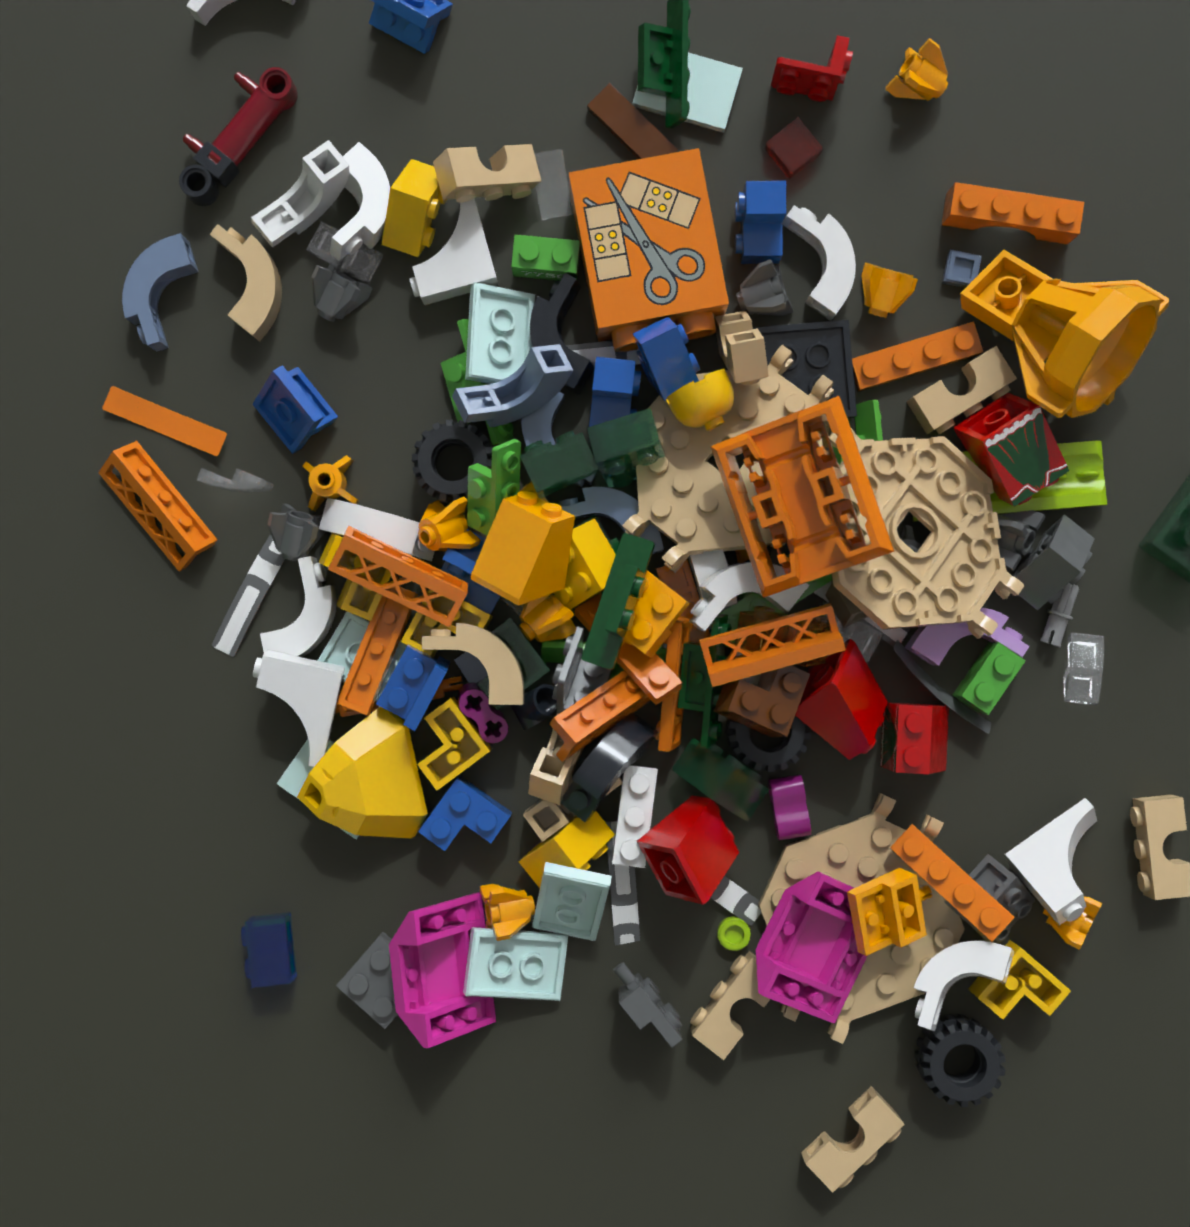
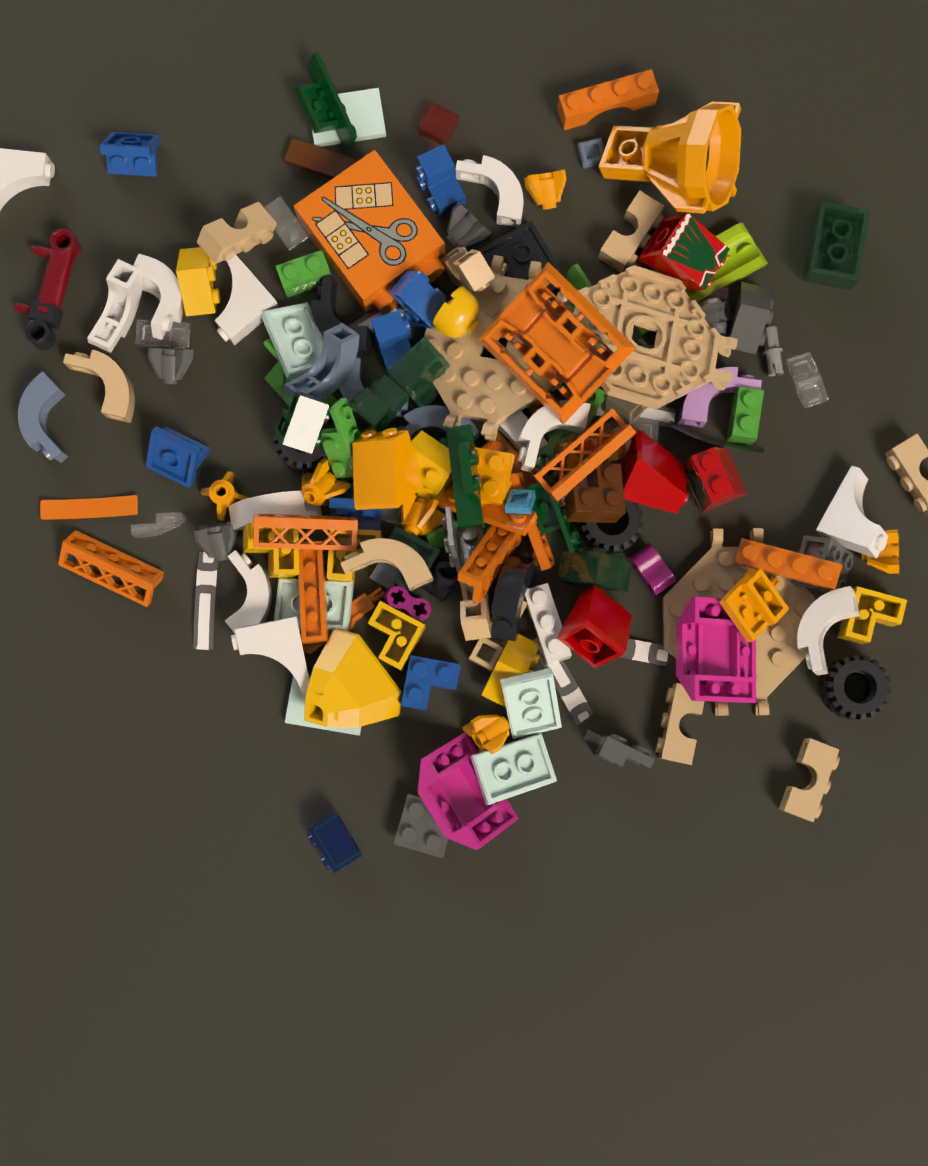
camera: 25 degrees left, 5 degrees down
blue bracket [376,644,450,731] -> none
lime tile [717,916,751,951] -> none
red bracket [771,35,853,102] -> none
orange plate [852,321,983,392] -> none
light orange brick [886,38,948,101] -> none
none -> brick [275,390,330,454]
none -> dark azure tile [505,489,536,514]

